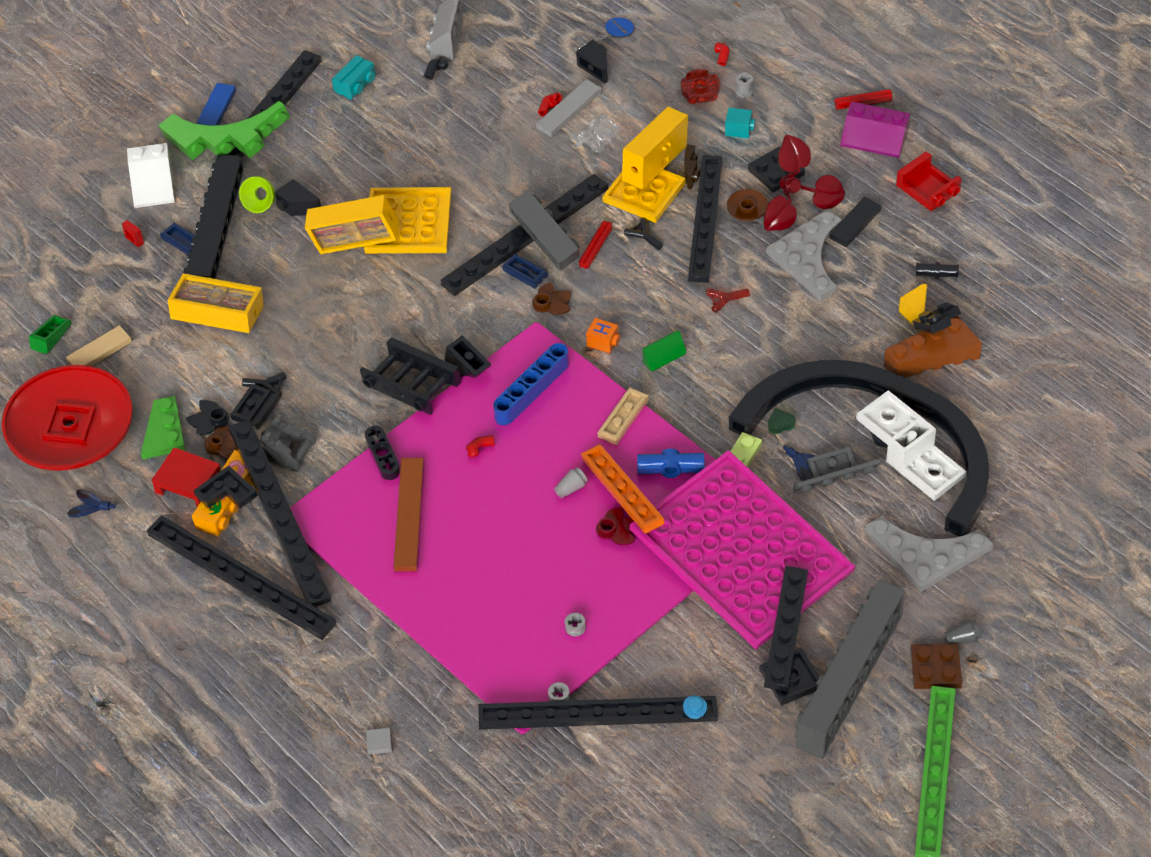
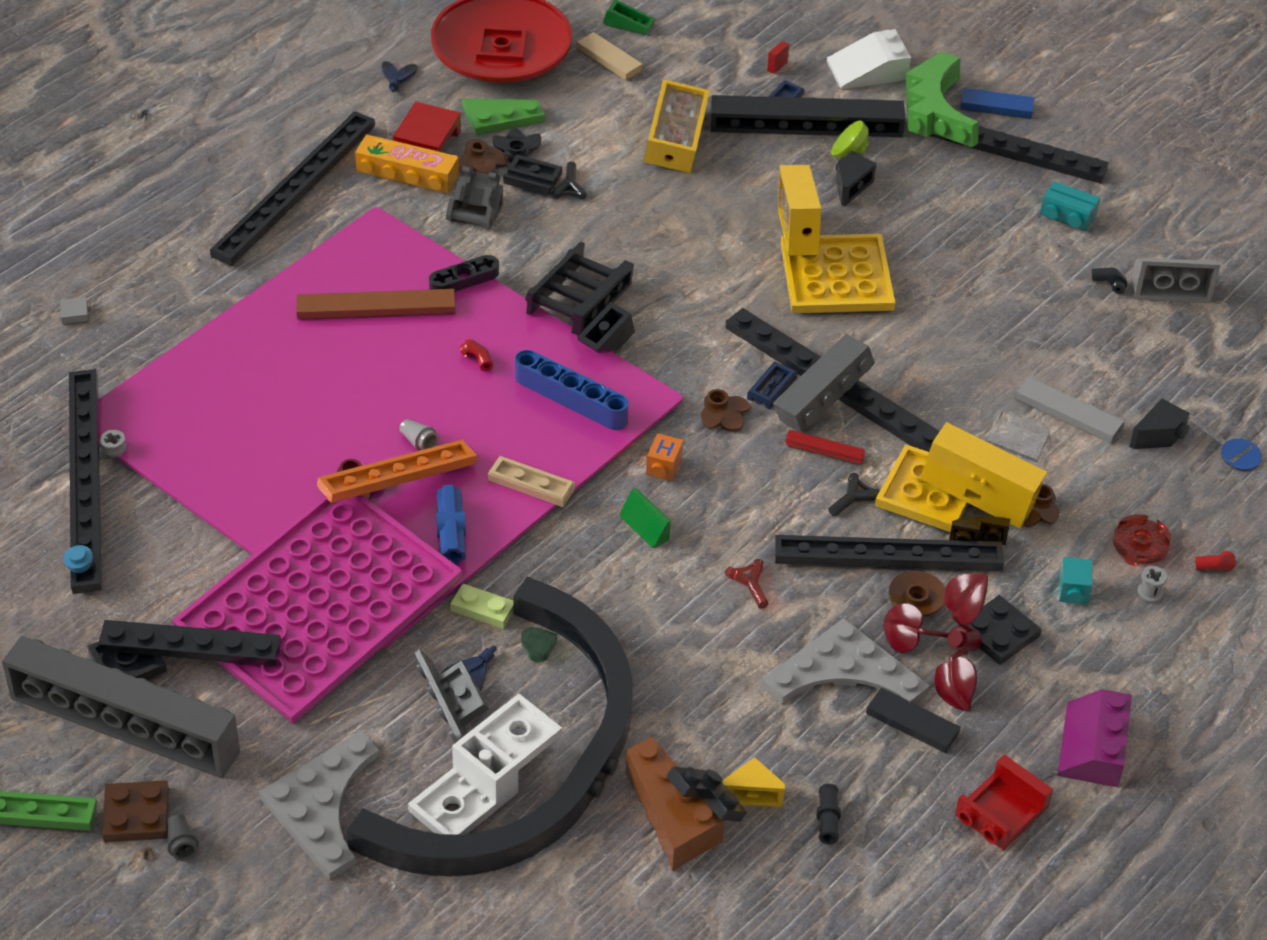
camera: 80 degrees right, 5 degrees down
black plate [194,466,258,509] -> none
black plate [229,420,331,607] -> none
red arm [538,92,562,117] -> none
light grey bush [564,613,586,637] -> none
red axle [834,89,893,110] -> none

